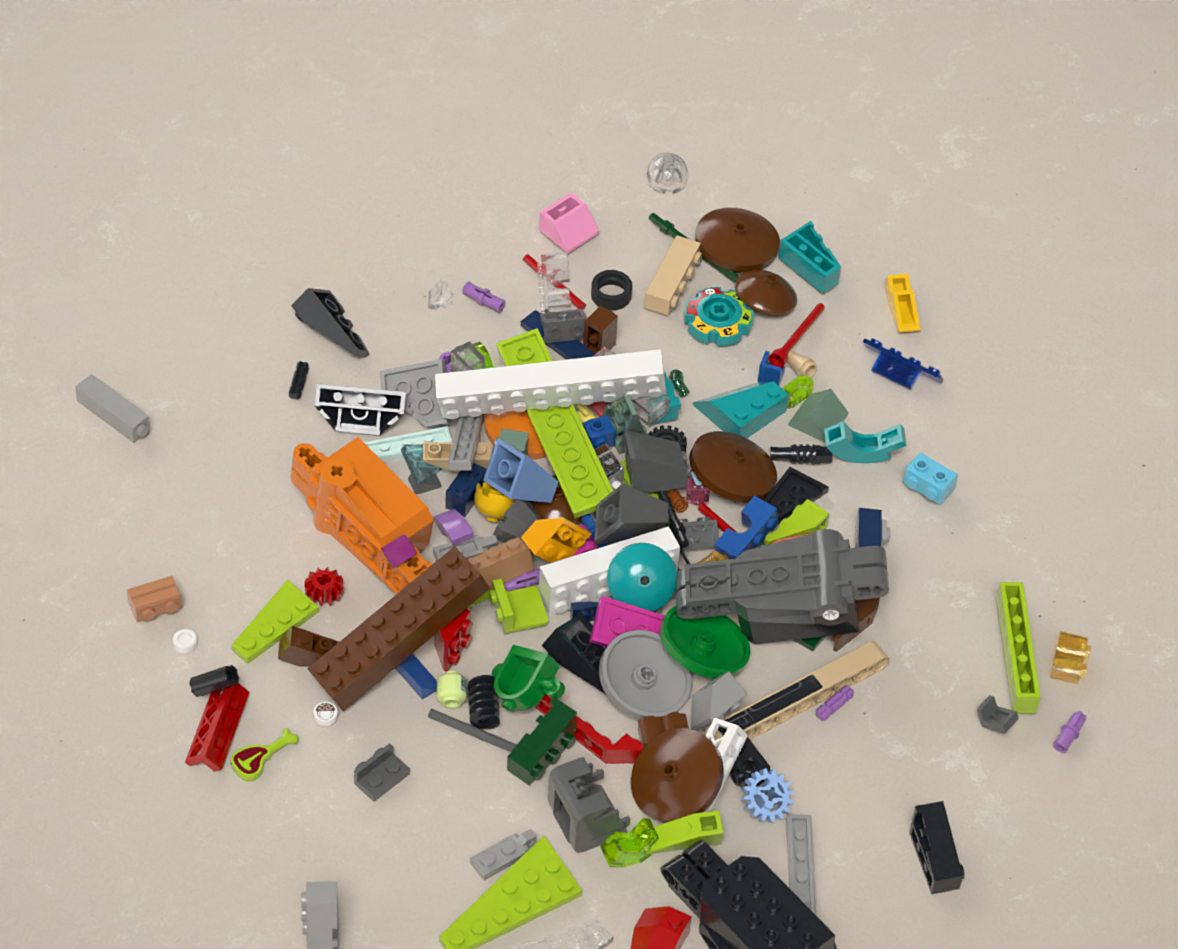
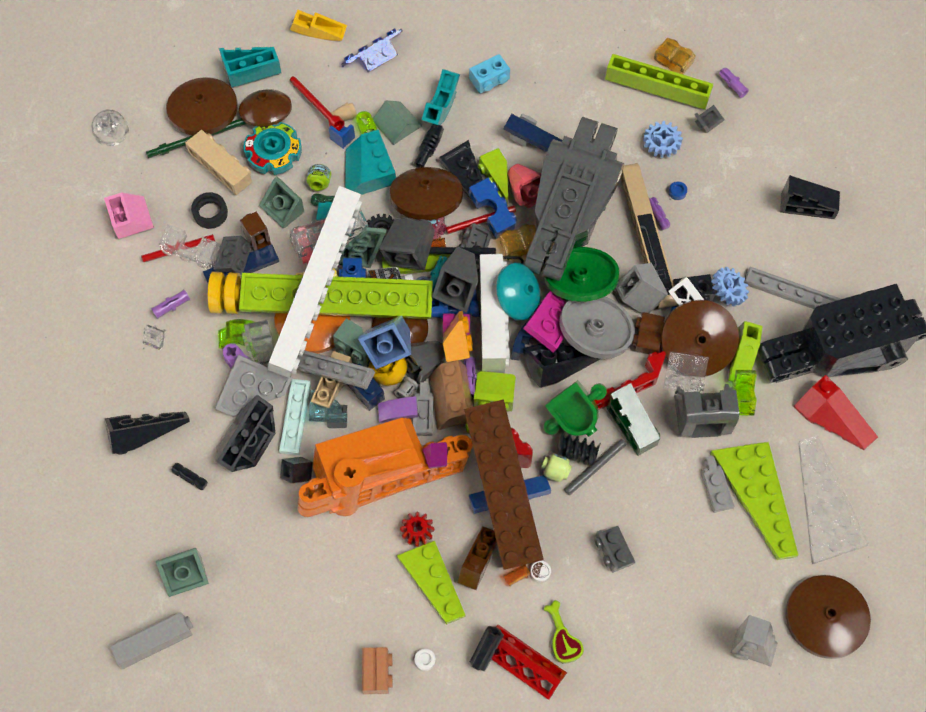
camera: 65 degrees left, 15 degrees up
none -> sand green slope [156,548,209,597]
none -> yellow wheel [208,272,241,314]
none -> sand green slope [259,176,304,228]
none -> lime head [306,164,331,191]
none -> light grey bush [394,376,419,398]
none -> clear orange pin [503,565,531,587]
none -> light blue gear [643,121,683,158]
none -> clear hinge [663,352,709,394]
none -> blue tile [669,181,688,200]

